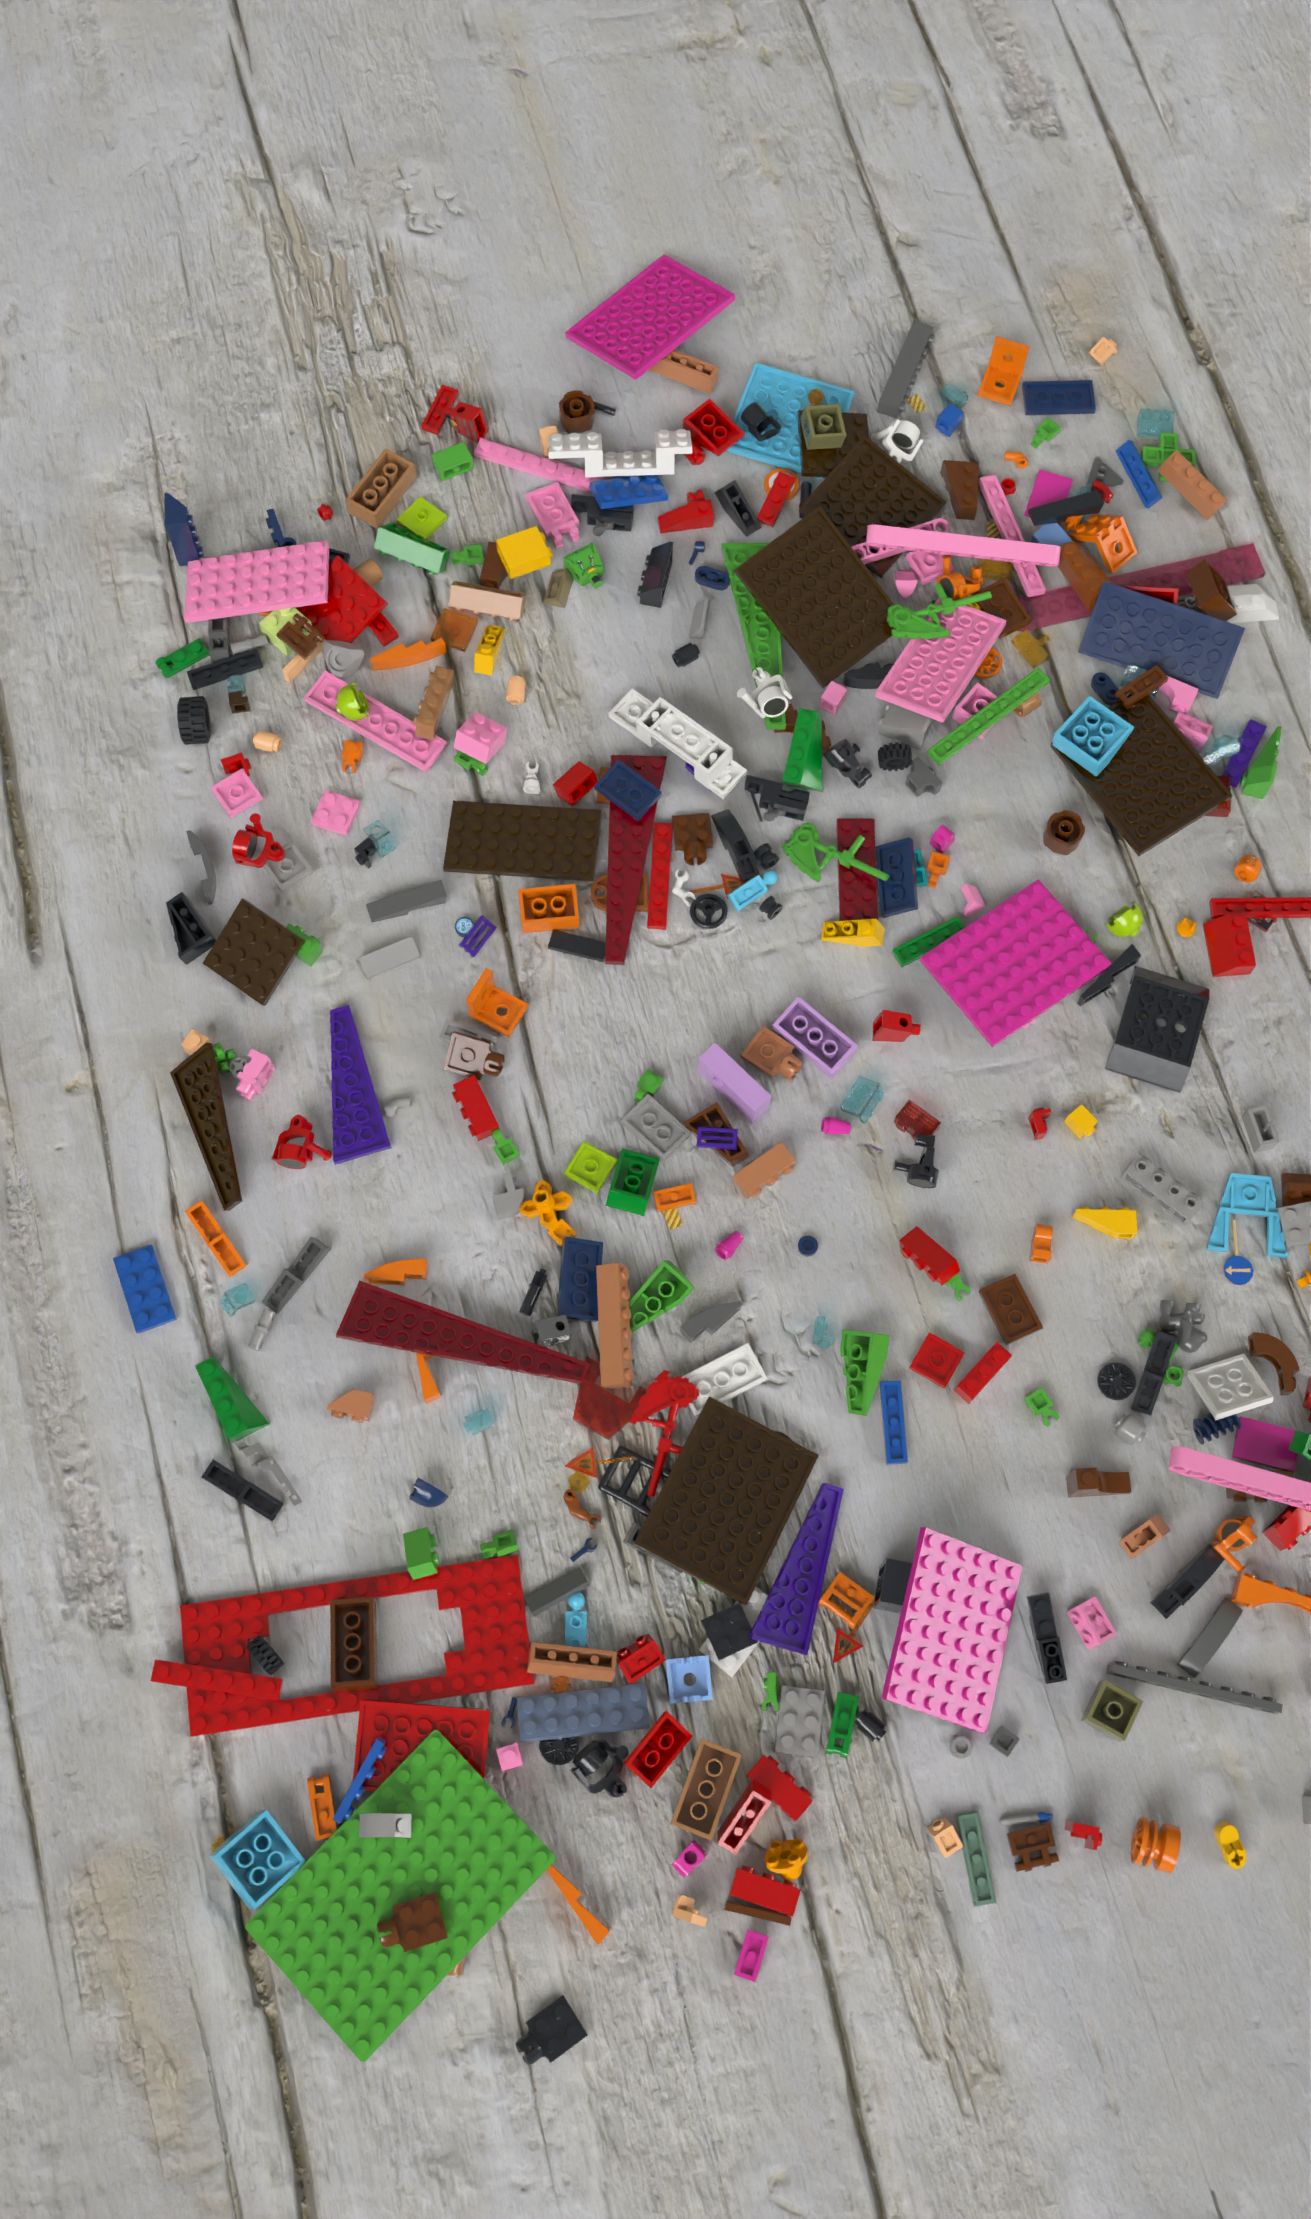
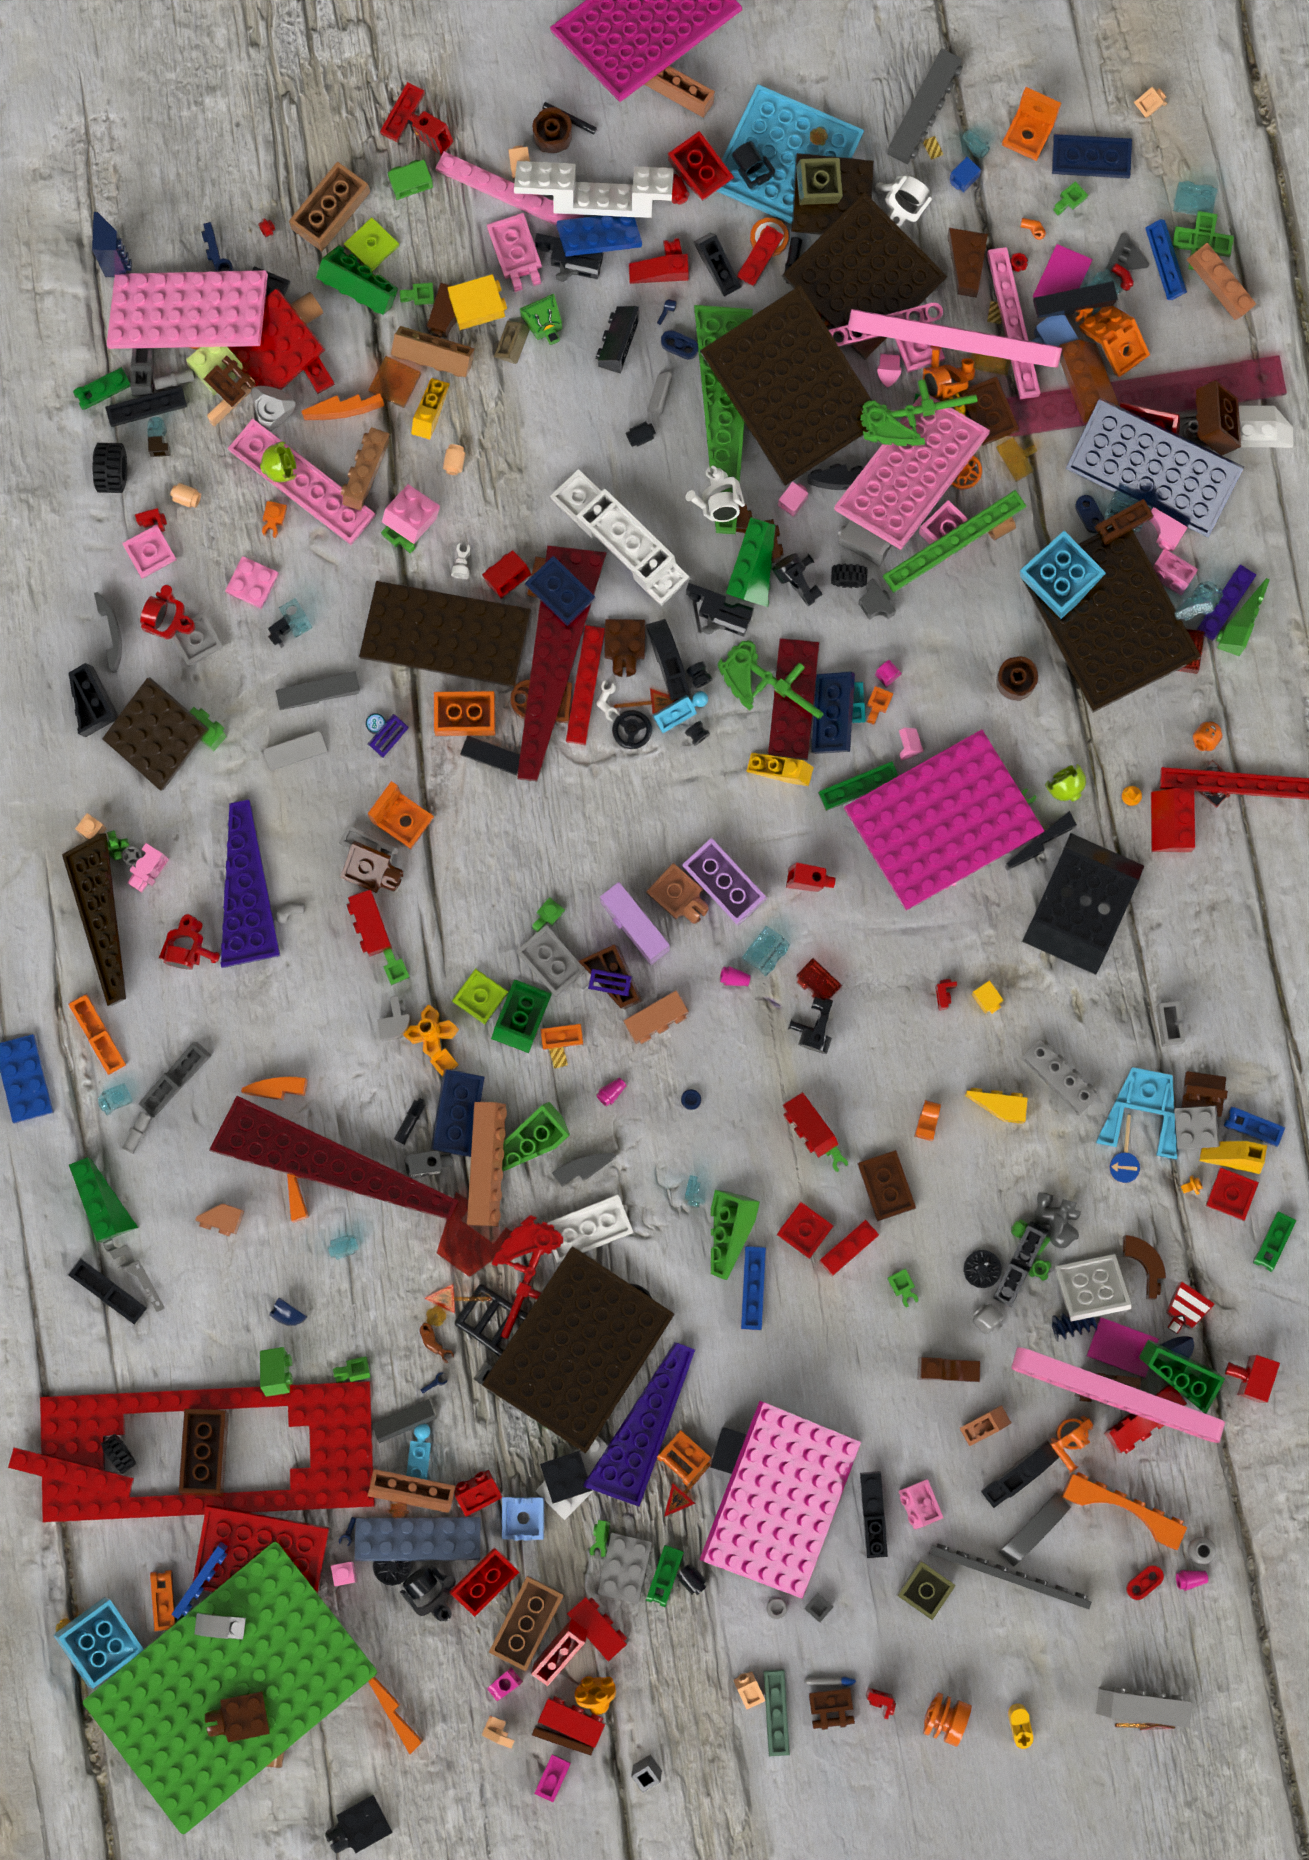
camera: 10 degrees right, 10 degrees up
none -> black brick [631,1754,662,1792]

